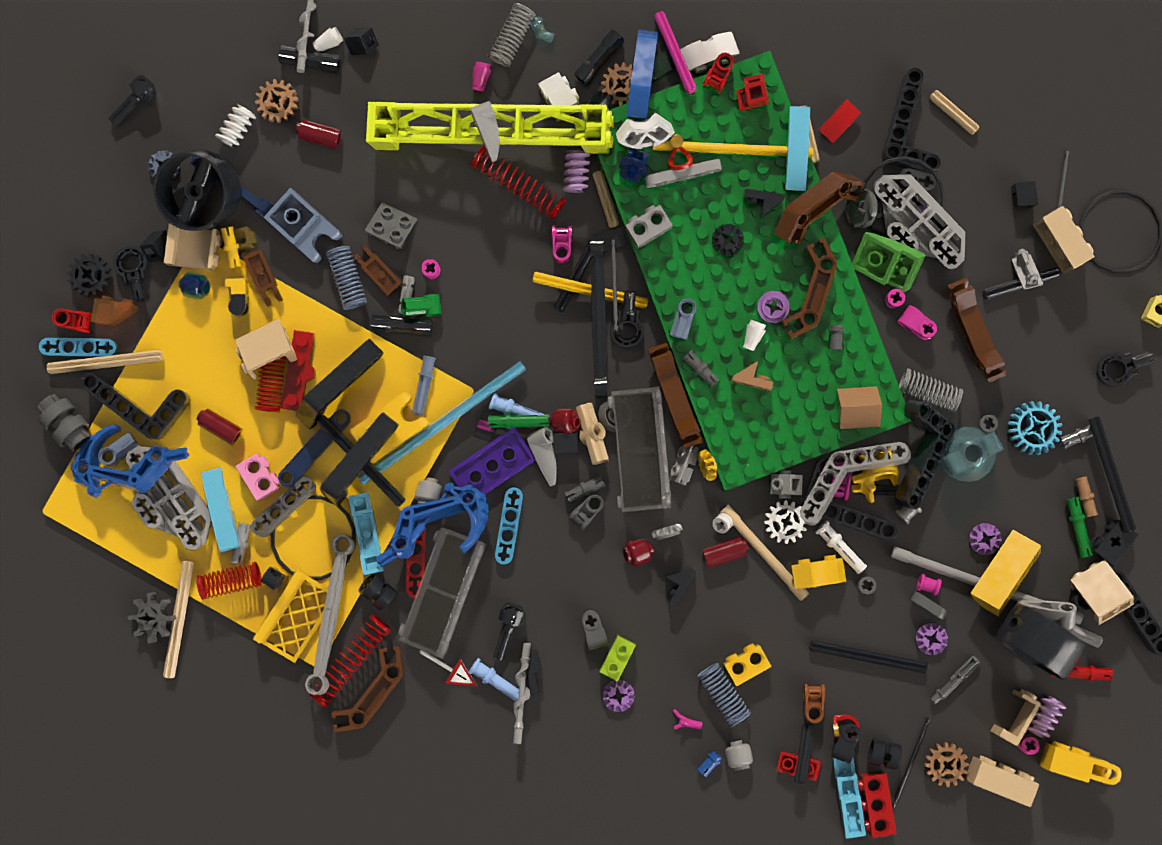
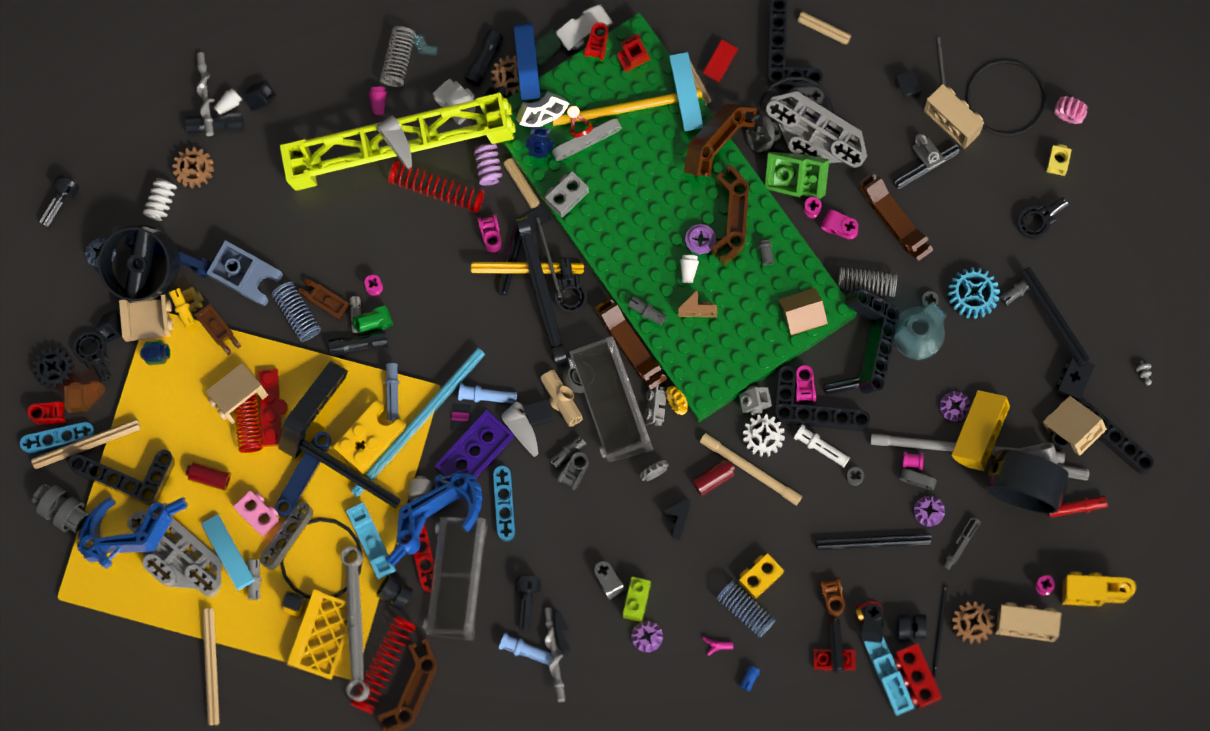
camera: 10 degrees left, 10 degrees down
sand blue piece [98,432,139,467] -> none
dark grey gear [128,592,177,643] -> none
red piece [196,562,262,600] -> none
leg [225,278,249,317] -> none
dark red brick [295,120,342,149] -> none
black beam [319,412,399,506] -> none
dark grey hinge [364,202,417,249] -> none
piece [420,650,478,687] -> none
green pin [488,413,549,429] -> none
dark red head [550,408,581,434] -> none
dark red head [623,538,654,566] -> none
dark pink axle [655,11,697,94] -> none
sand blue piece [670,299,696,340] -> none
black gear [712,224,744,256] -> none
white bush [712,513,733,534] -> none
light grey head [725,740,753,771] -> none
black slope [743,188,785,218] -> none
yellow brick [792,555,846,589] -> none
light grey beam [800,442,911,525] -> none
yellow piece [851,445,899,503] -> none
light grey bush [895,507,922,525] -> none
tan panel [991,689,1041,746] -> none
lavender piece [1027,694,1067,739] -> none
green pin [1066,497,1093,558] -> none
medium nougat pin [1074,476,1098,518] -> none

